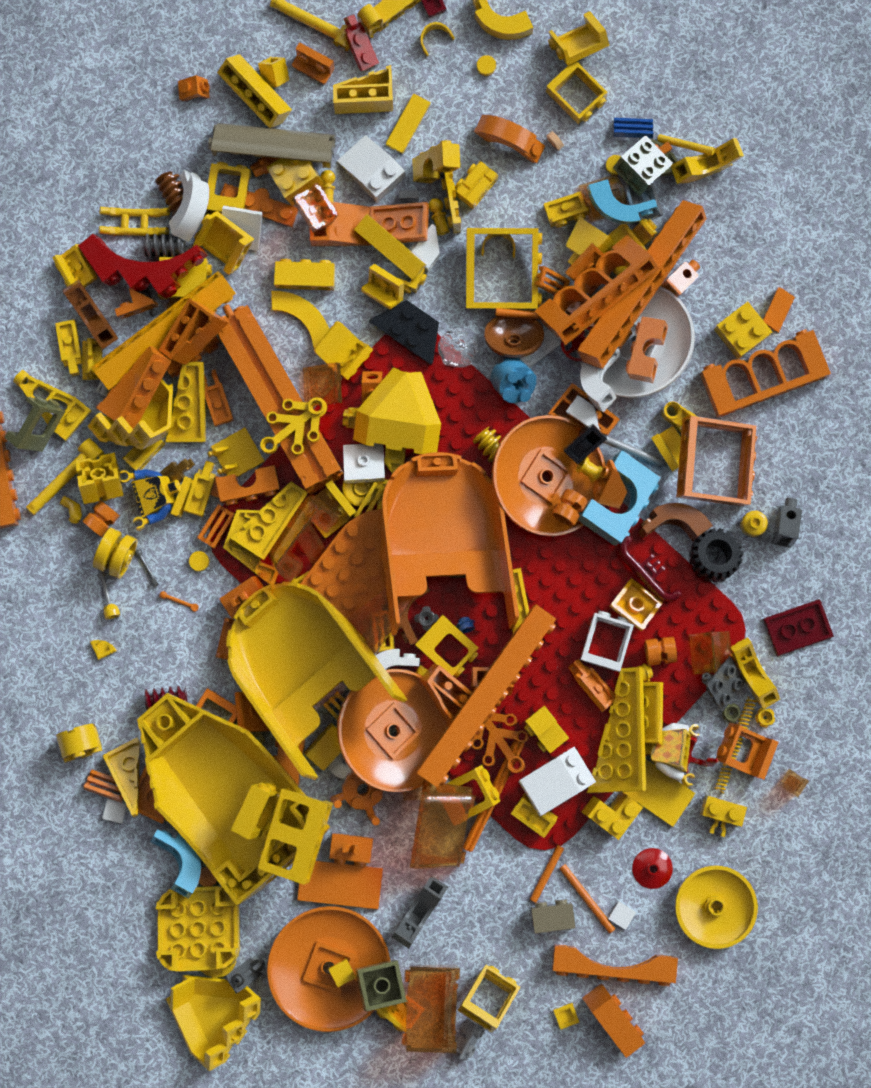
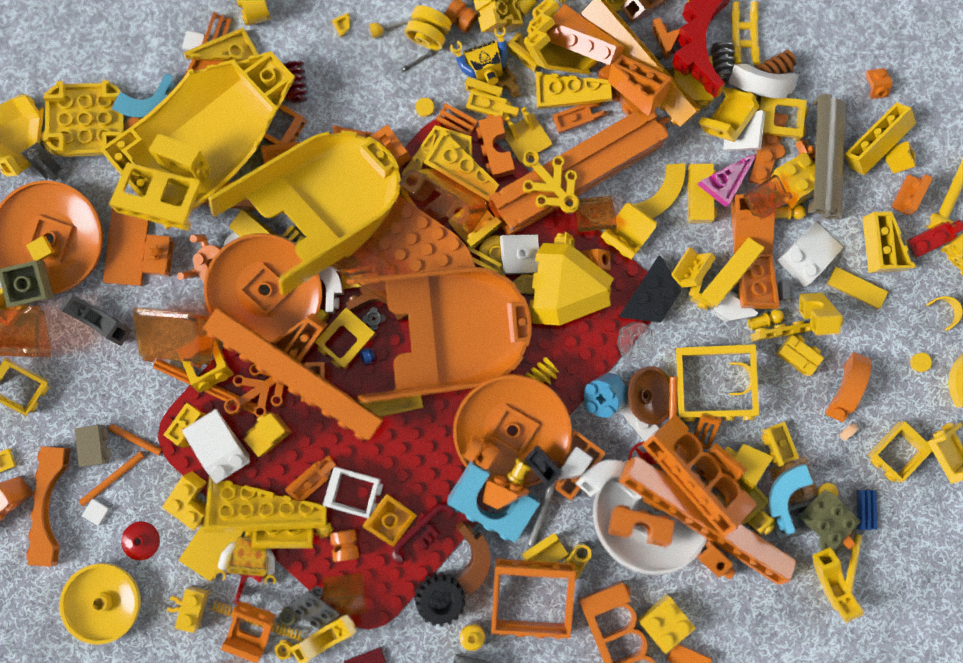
camera: 90 degrees right, 0 degrees up
orange hinge [159,591,199,611] -> none
none -> dark pink wing [697,154,756,207]

